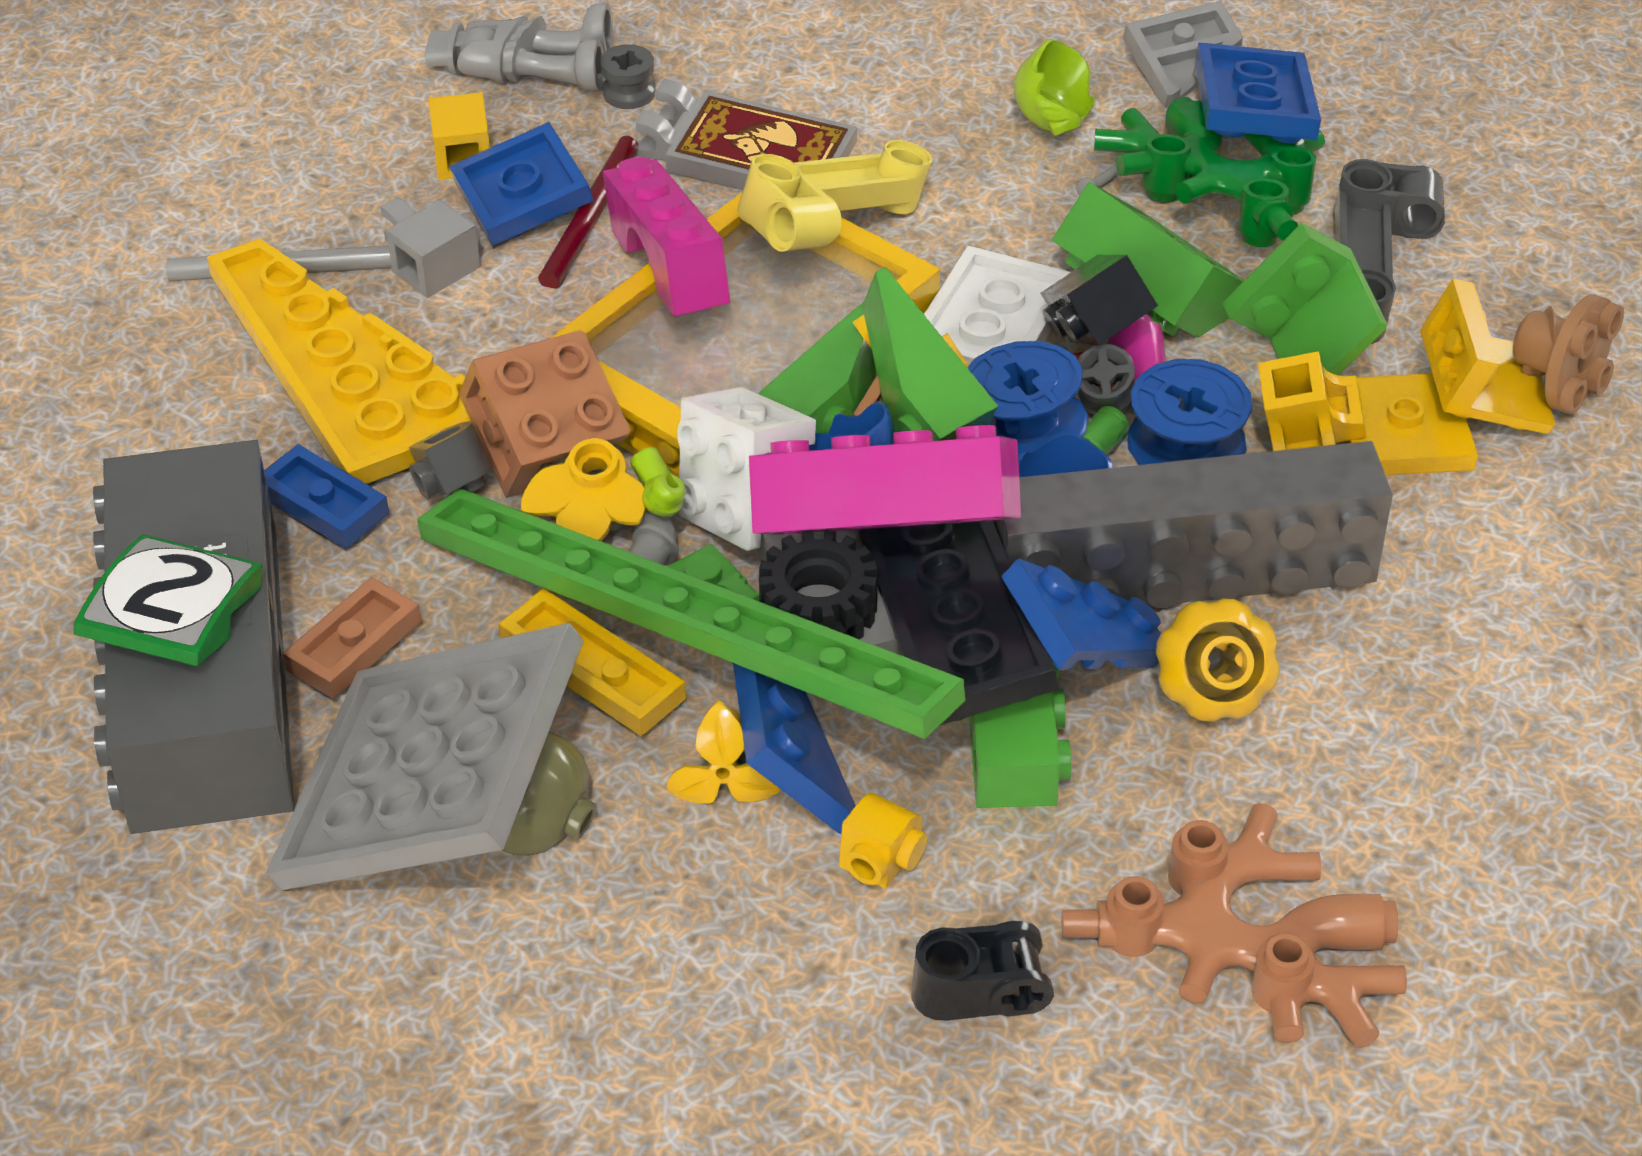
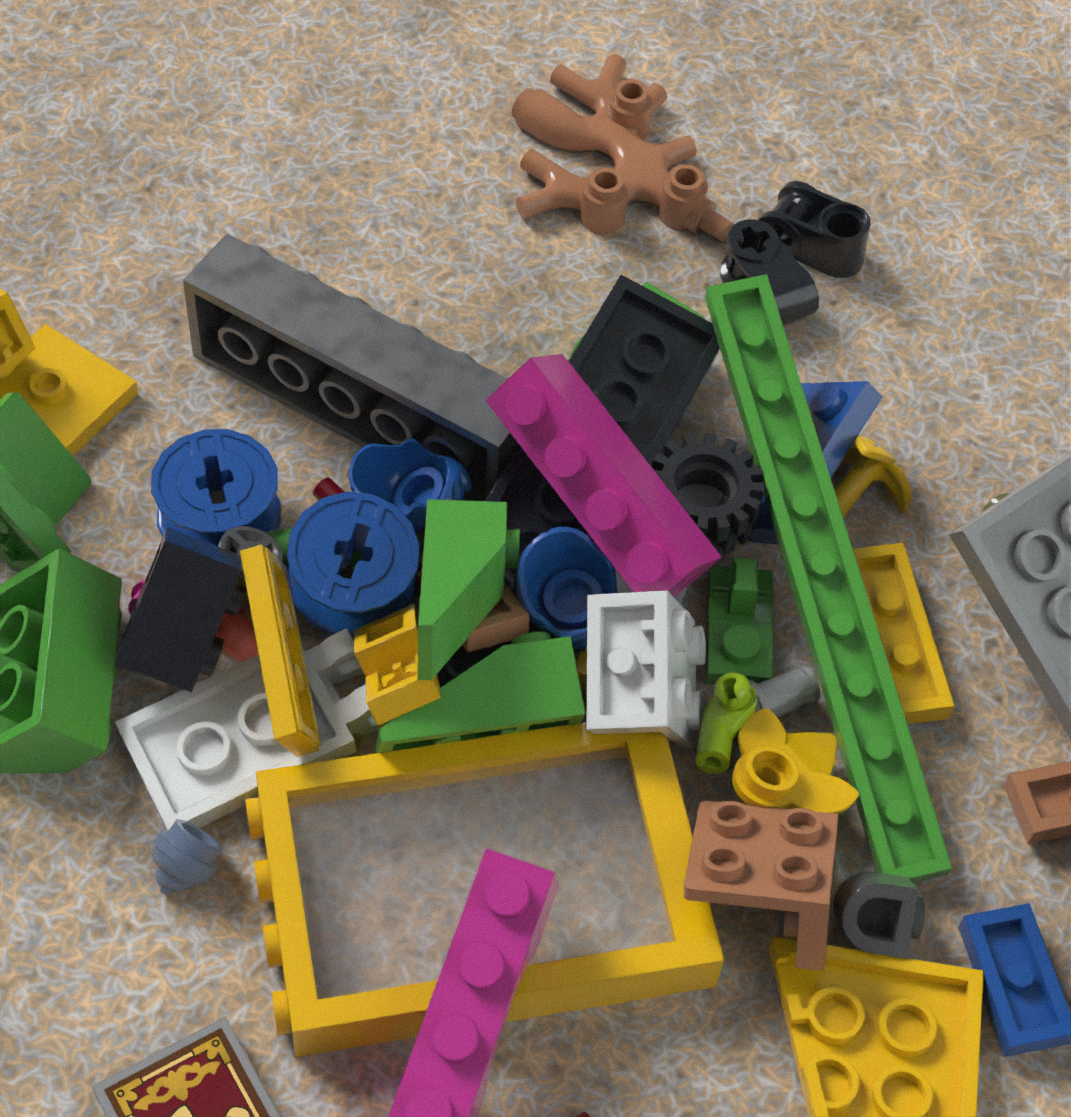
camera: 145 degrees left, 10 degrees up
light yellow piece [737,140,932,252] -> none
yellow plate [839,792,928,889] -> none
blue wing [1001,558,1161,670] -> none
yellow plant [1156,598,1280,722] -> none
yellow brick [1258,351,1367,451] -> none
none -> sand blue plate [152,819,223,894]
none -> yellow tile [240,544,321,757]
none -> black piece [720,219,819,326]

